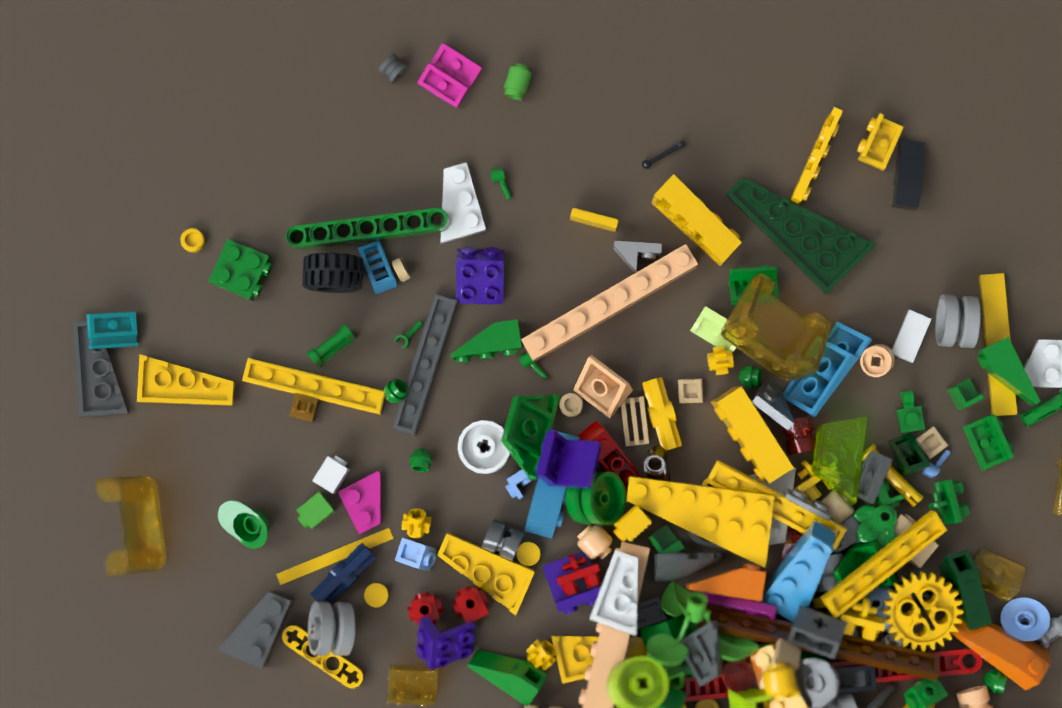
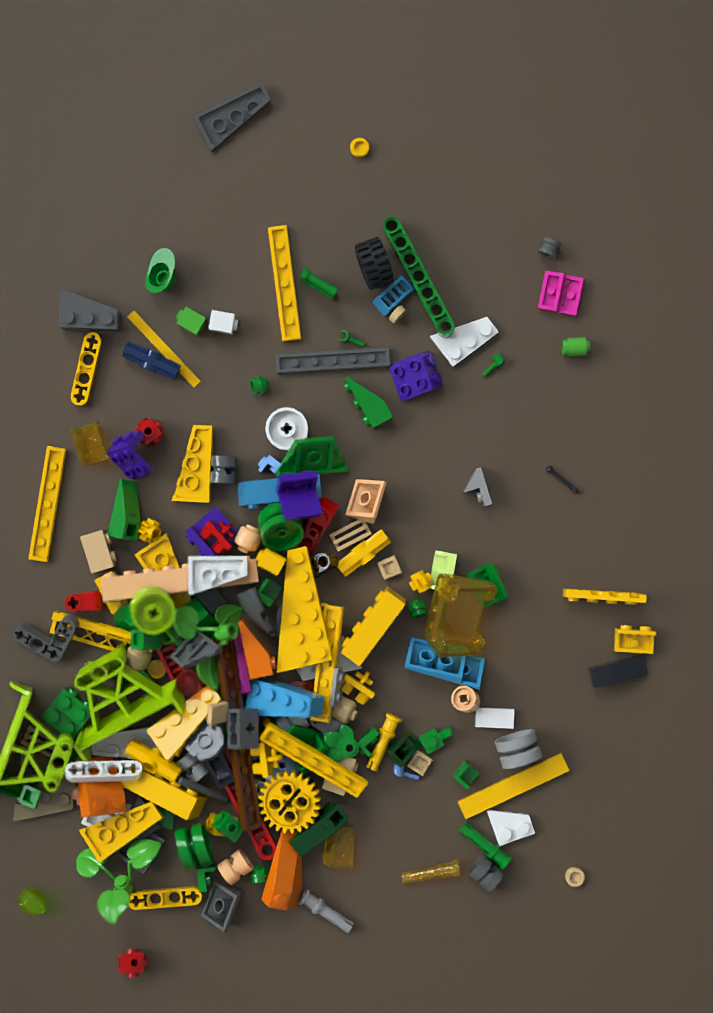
camera: 70 degrees right, 5 degrees up
teal plate [86,312,138,349] -> none
clear yellow windscreen [96,476,166,577] -> none
yellow wing [137,354,235,406] -> none
green plate [208,239,273,301] -> none
pearl gold tile [289,393,319,423] -> none
light grey wheel [308,601,355,656] -> none
dark pink wing [338,471,381,534] -> none
yellow tile [364,583,389,607] -> none
green plate [384,379,408,403] -> none
light blue bracket [395,538,437,571] -> none
yellow gear [402,508,431,538] -> none
red brick [453,585,489,623] -> none
yellow tile [516,542,540,566] -> none
green hand [518,353,548,380] -> none
light nougat brick [521,244,698,362] -> none
tan tile [559,393,583,417] -> none
yellow tile [570,208,618,232] -> none
yellow wedge [651,174,742,266] -> none
dark green wing [726,177,877,294] -> none
dark grey wing [752,380,795,431] -> none
yellow head [762,662,797,700] -> none
clear red wheel [783,416,819,455] -> none
clear neon green wing [812,417,867,505] -> none
dark grey wing [842,451,892,504] -> none
green hips [928,479,970,525] -> none
green bracket [962,414,1014,471] -> none
green slope [977,337,1041,406] -> none
light blue dish [1000,598,1050,642] -> none

